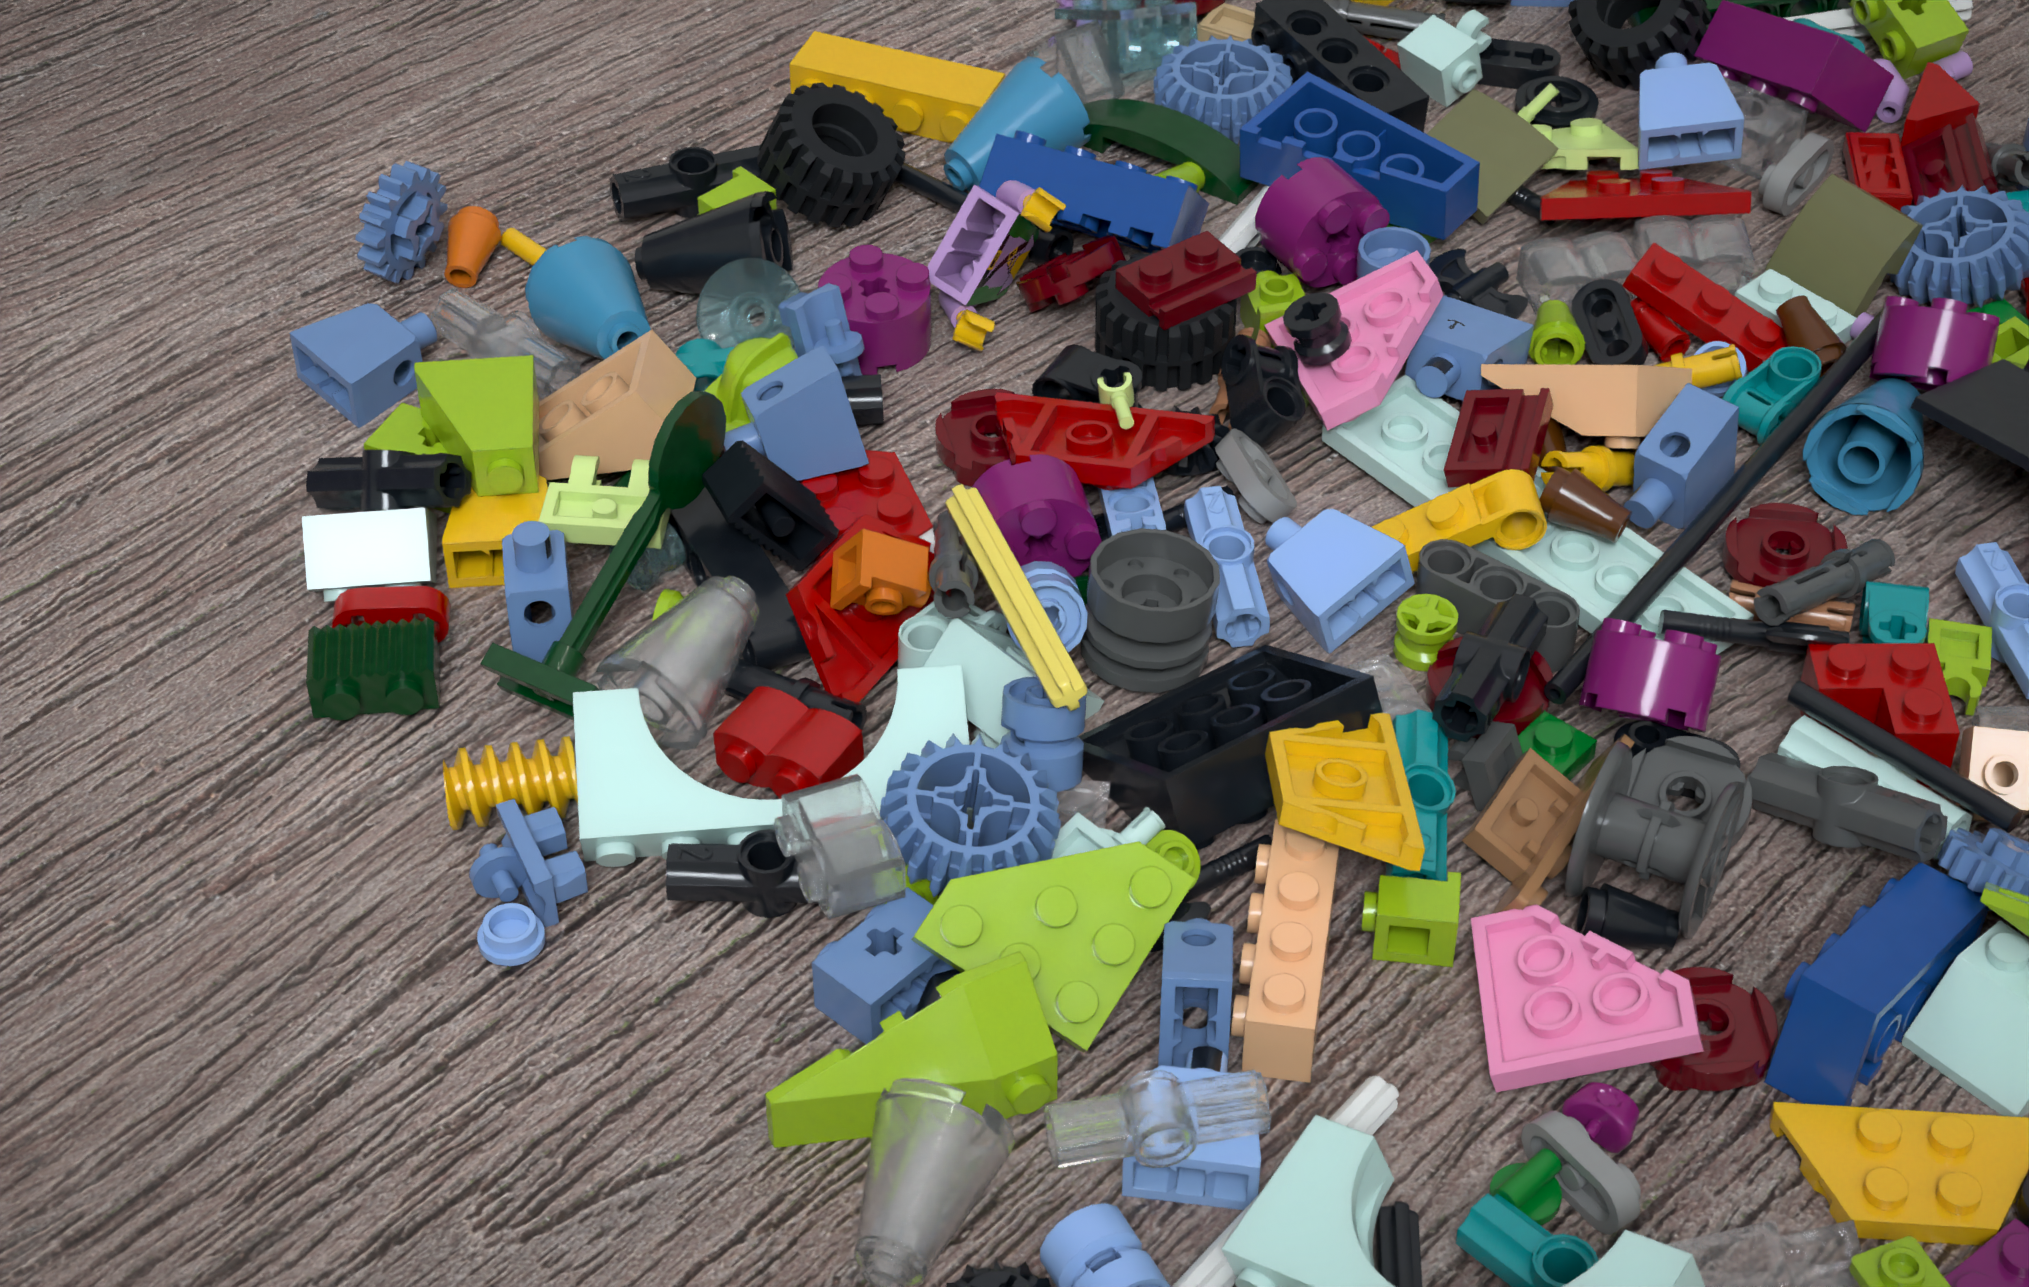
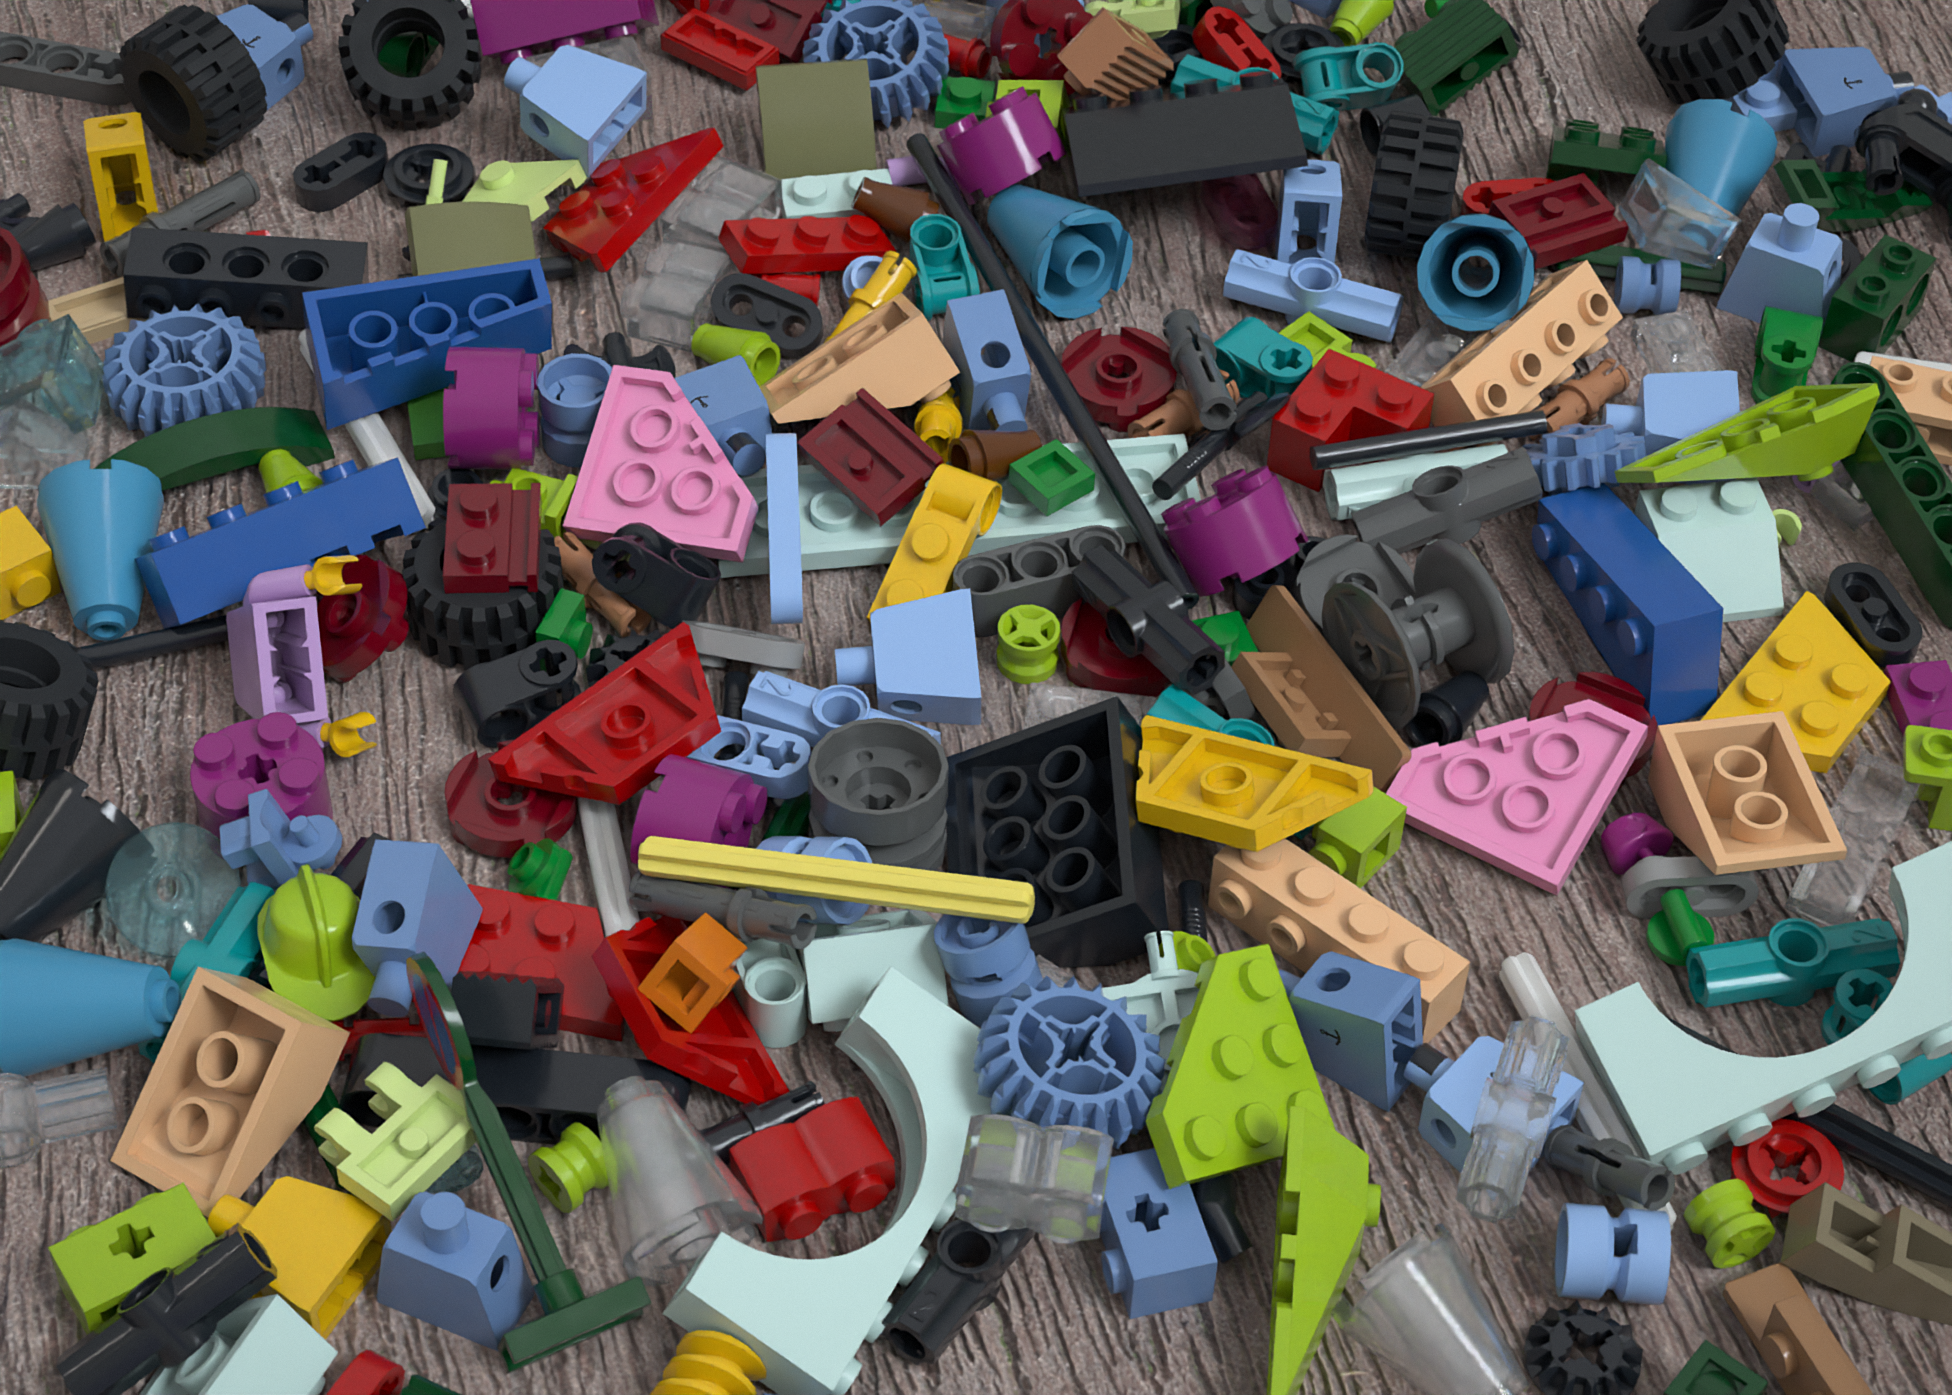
camera: 60 degrees left, 5 degrees up
lime slope [414,355,539,496] -> none
yellowish green hand [1097,372,1134,429] -> none
black wheel [1283,292,1352,365] -> none
light aqua brick [1397,9,1492,107] -> none
light grey plate [1759,132,1834,216] -> none
none -> green plate [507,838,573,900]
none -> green plate [535,588,593,672]
none -> light blue beam [766,433,803,624]
none -> green plate [1008,438,1095,516]
none -> dark grey pin [1544,1125,1675,1211]
none -> light nougat slope [1648,711,1847,875]

